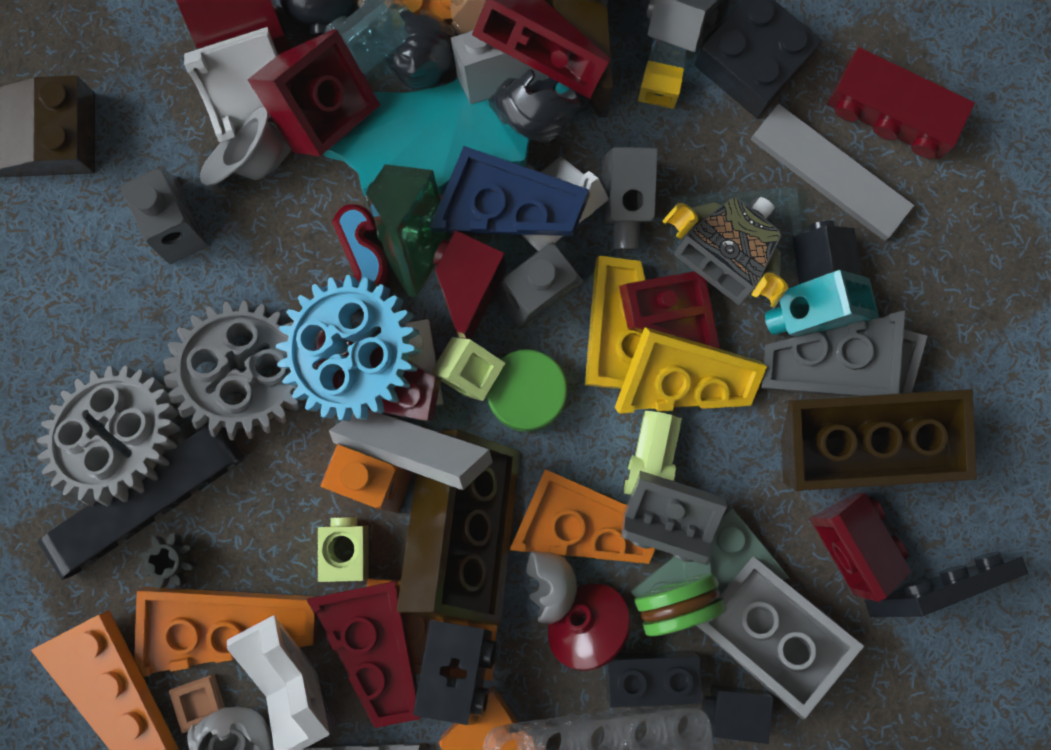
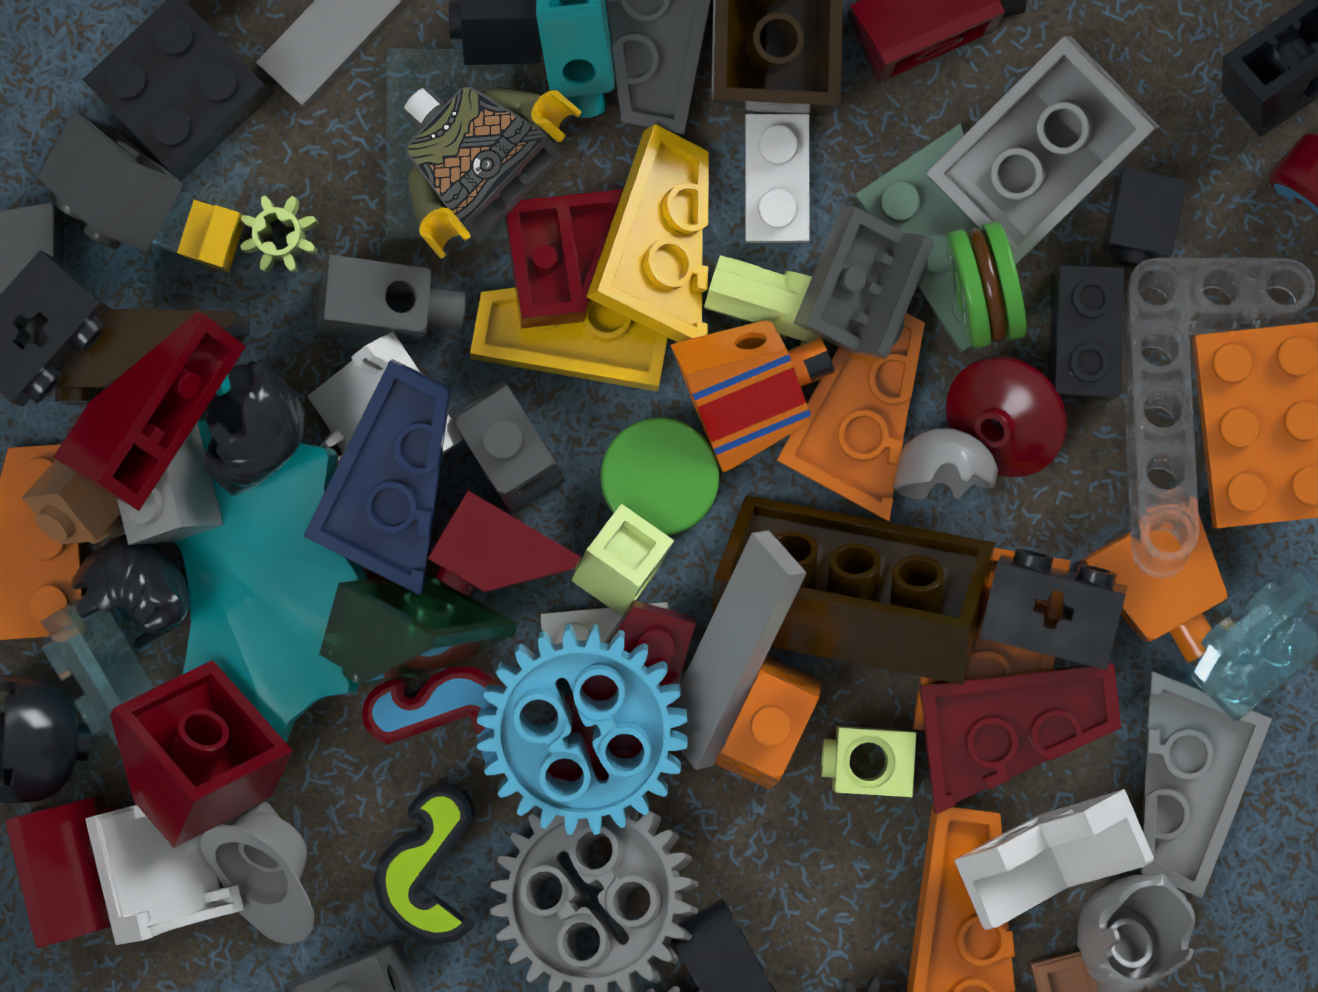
camera: 85 degrees left, 5 degrees up
none -> yellowish green gear [240,196,319,274]
none -> animal [373,782,476,944]
none -> torso [671,320,835,472]
none -> white plate [745,114,809,243]

